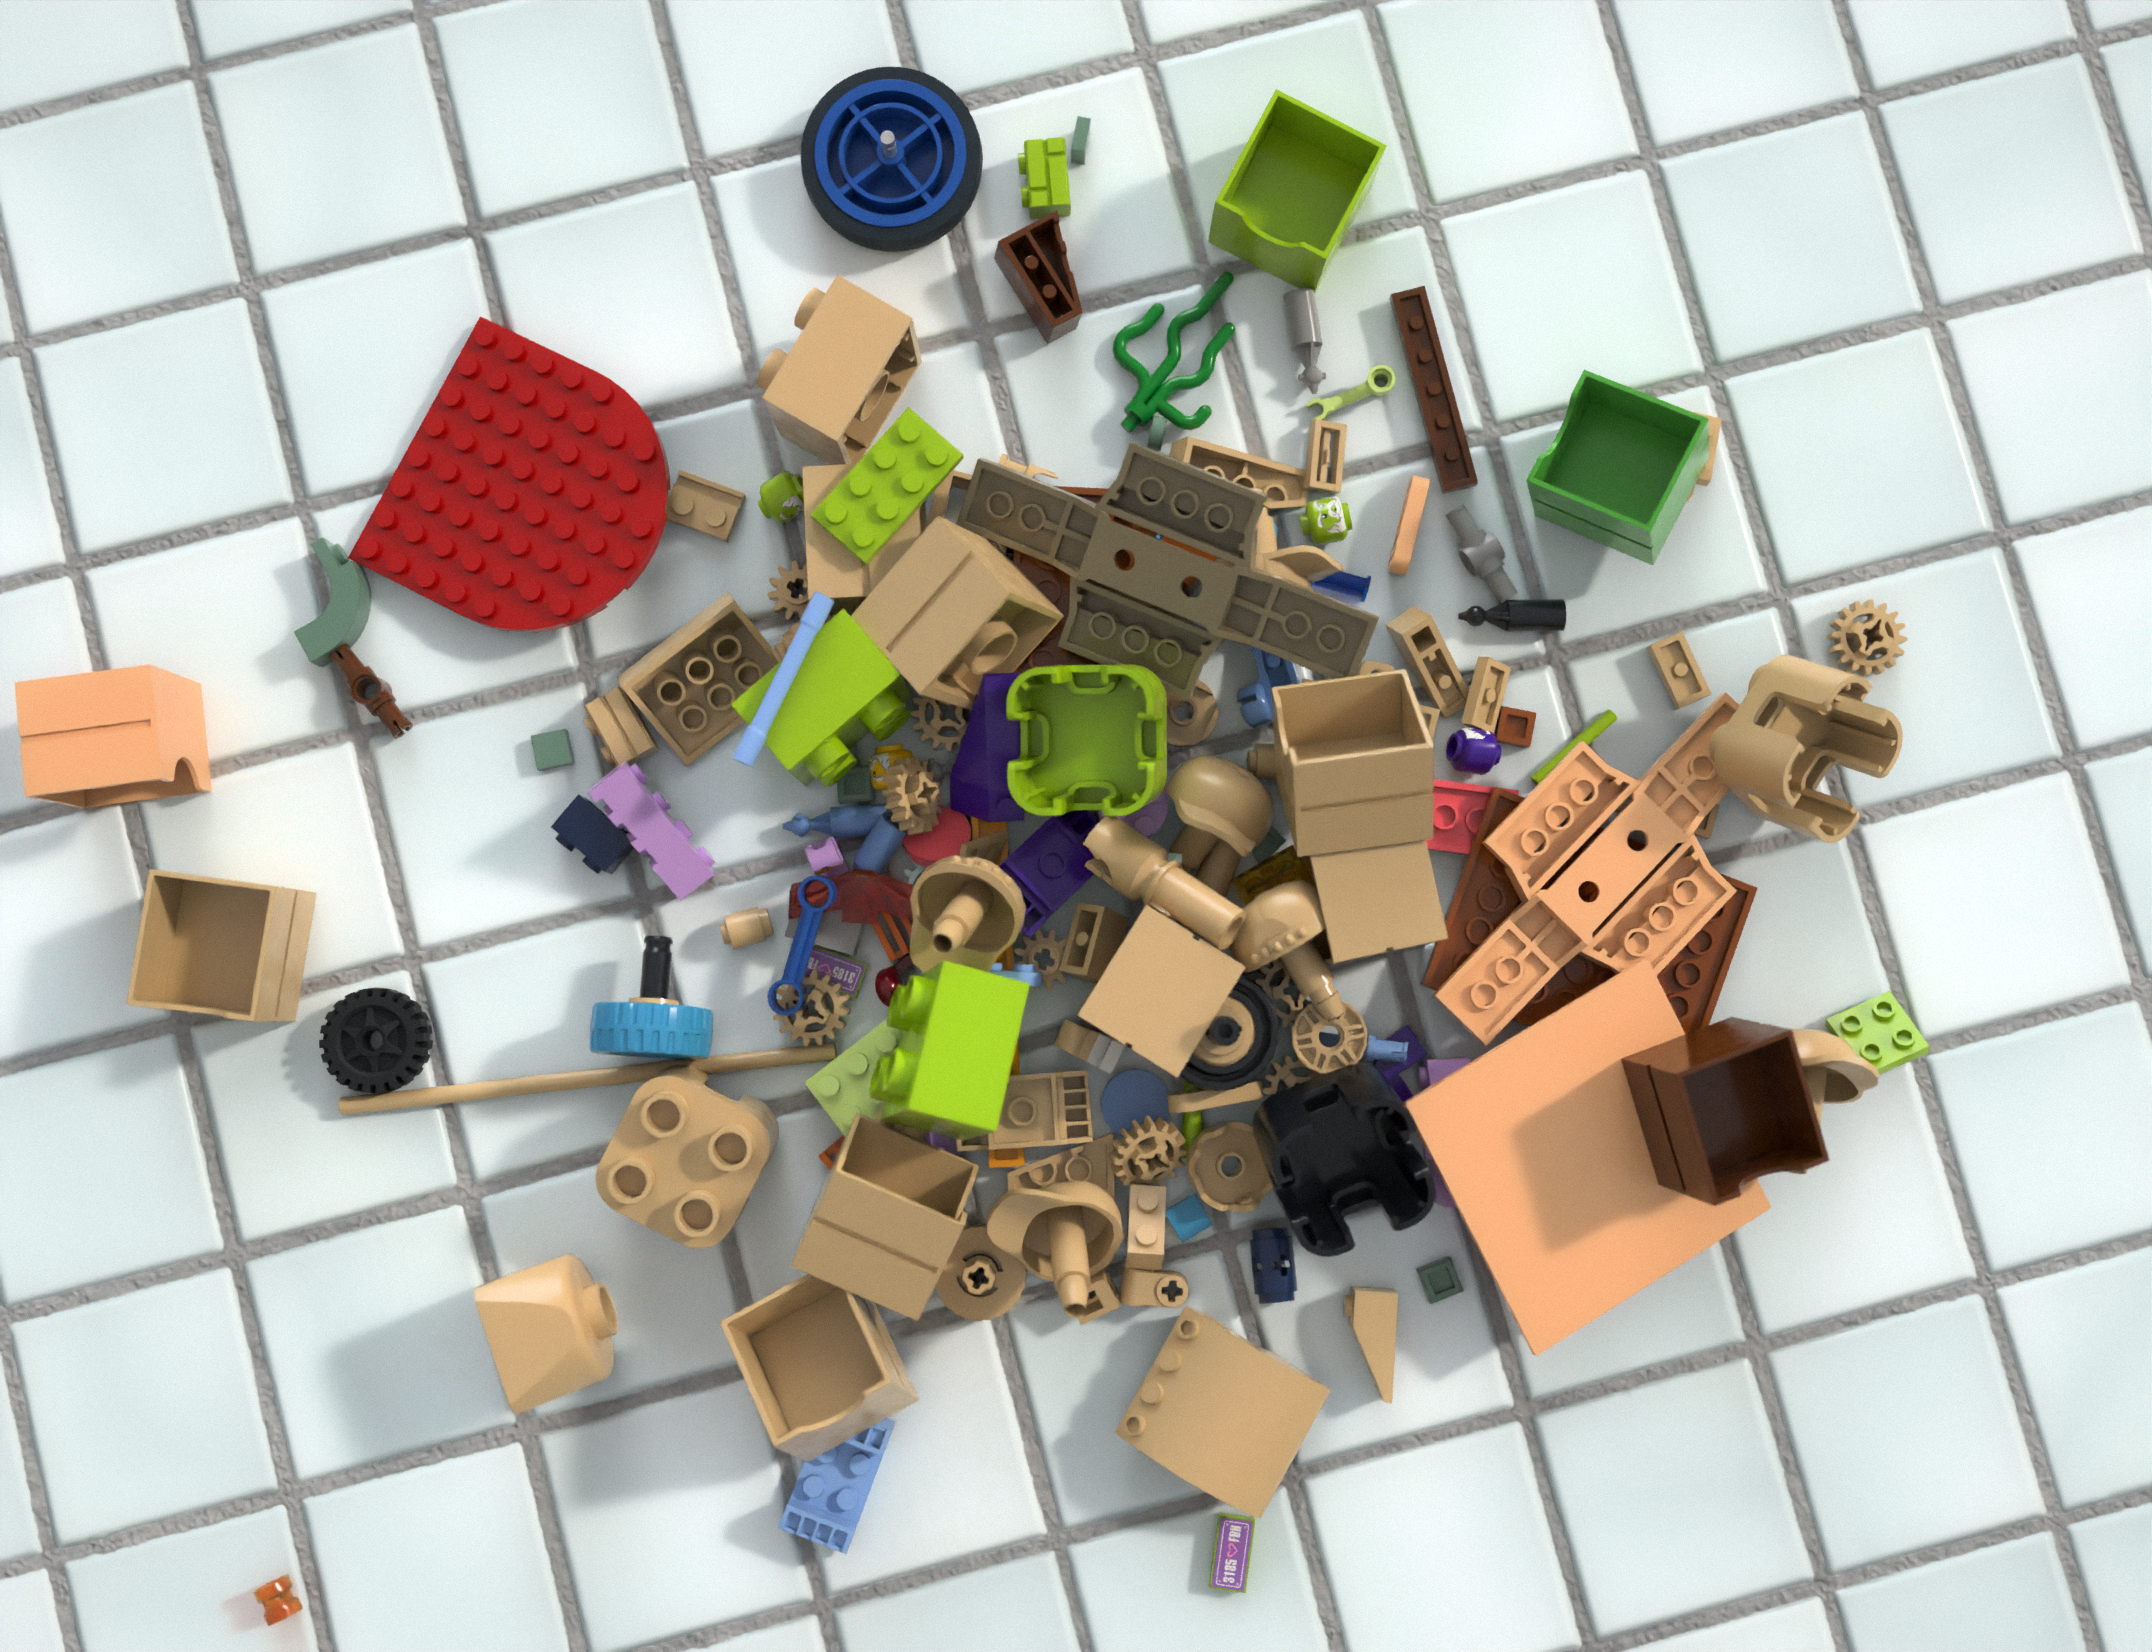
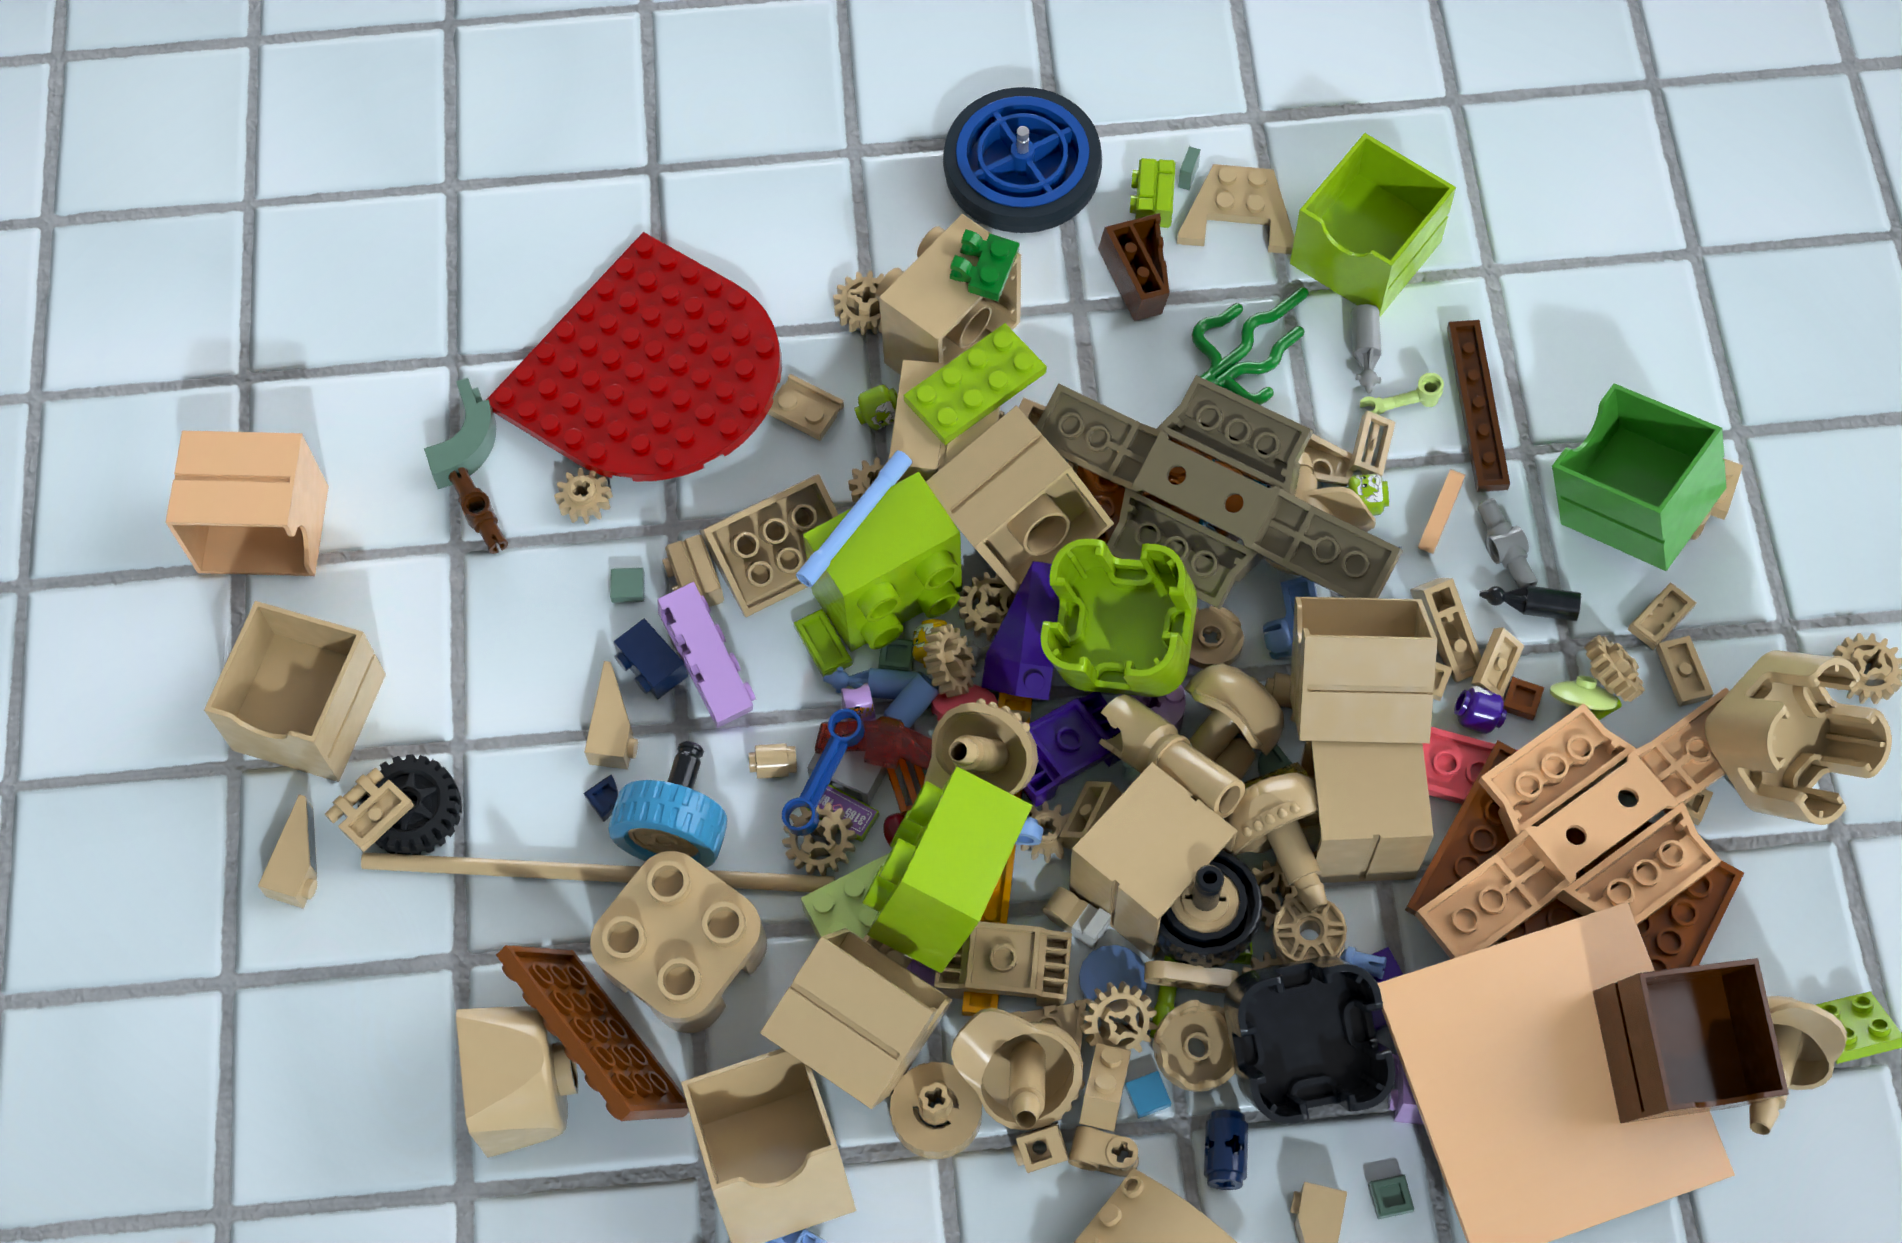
camera: 15 degrees right, 20 degrees down
none -> tan slope [258,794,317,909]
none -> tan plate [325,768,414,852]
none -> dark orange plate [496,945,689,1121]
none -> tan gear [554,468,613,524]
none -> tan slope [584,661,638,769]
none -> dark blue tile [584,775,618,822]
none -> lime tile [793,609,853,677]
none -> tan gear [833,271,884,335]
none -> green plate [950,229,1020,302]
none -> tan wing [1177,164,1294,254]
none -> yellowish green dish [1550,676,1618,710]
none -> tan gear [1584,635,1645,702]
none -> tan plate [1627,582,1697,650]

